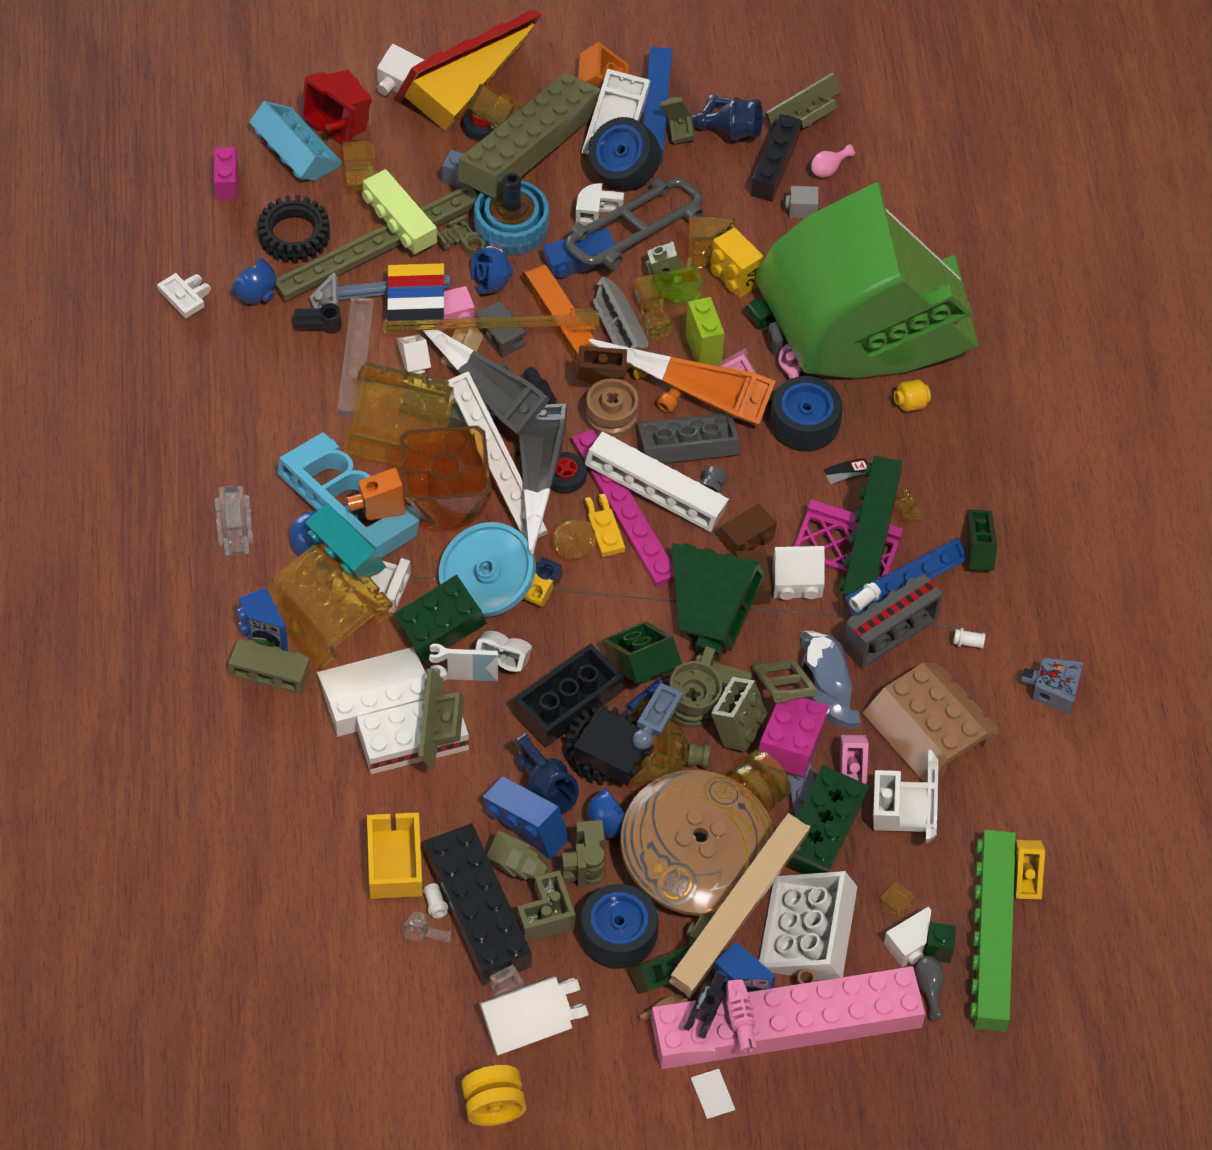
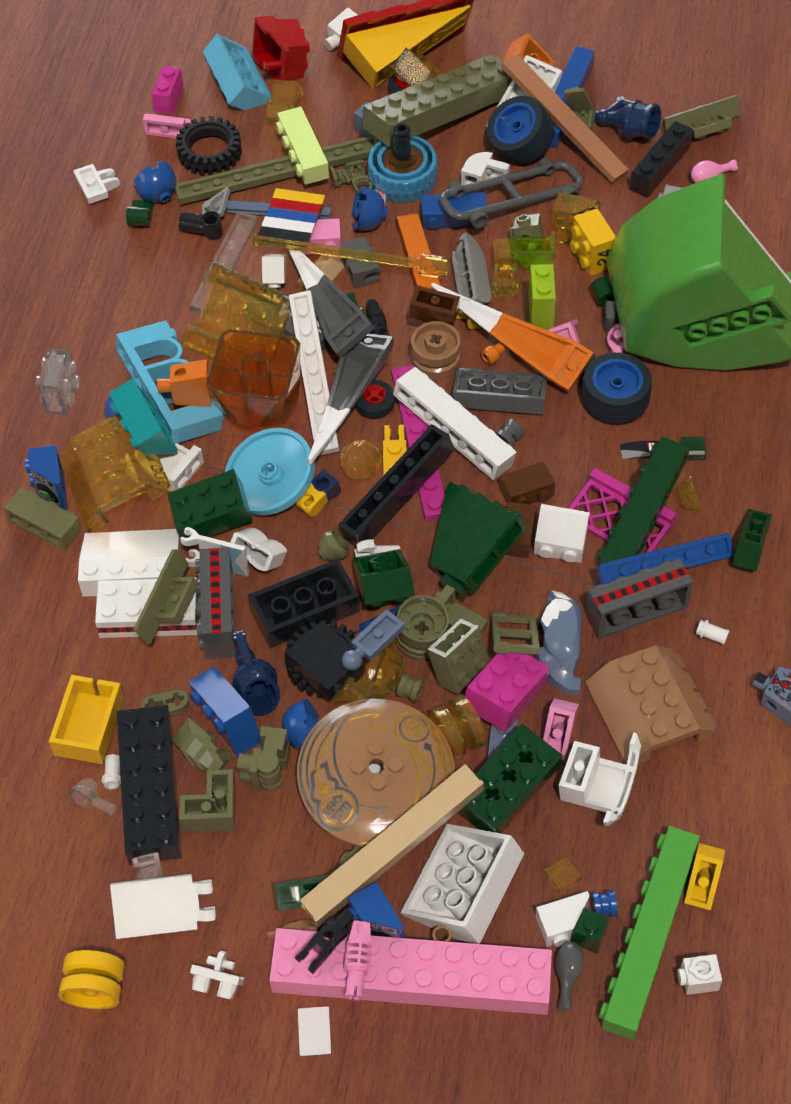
camera: 20 degrees right, 0 degrees up
wheel [579,884,659,969] -> none
white pin [849,583,881,612] -> none
yellow head [894,379,931,412] -> none
none -> dark green panel [126,200,154,226]
none -> olive beam [141,689,189,717]
none -> bright pink panel [143,114,191,138]
none -> white hips [190,950,245,1000]
none -> dark grey brick [195,547,236,659]
none -> olive cone [318,530,349,561]
none -> black brick [338,424,454,547]
none -> white bar [354,539,401,557]
none -> nougat tile [501,54,629,183]
none -> blue wheel [591,890,617,917]
none -> white brick [677,954,722,995]
none -> clear green tile [680,436,706,460]

